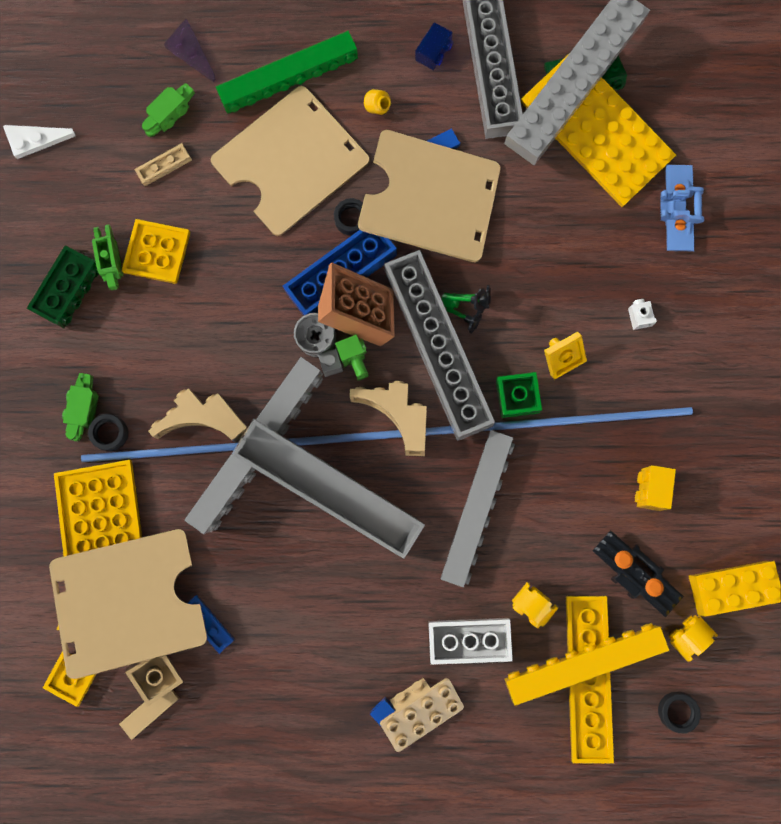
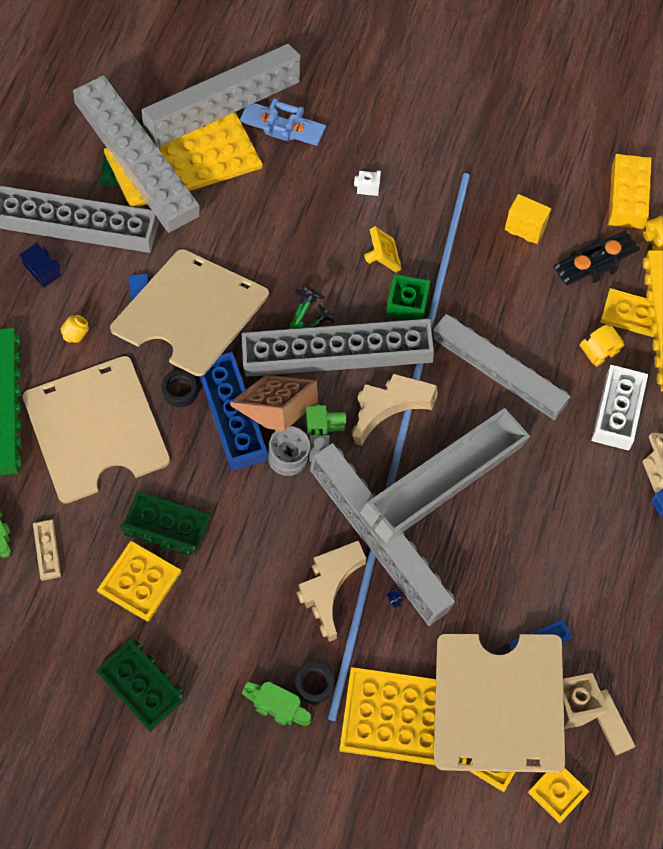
camera: 80 degrees left, 15 degrees down
bright green hinge [92,225,123,290] -> none
none -> dark green bracket [120,491,211,556]
none -> light grey brick [142,44,300,148]
none -> clear blue plate [386,588,404,608]

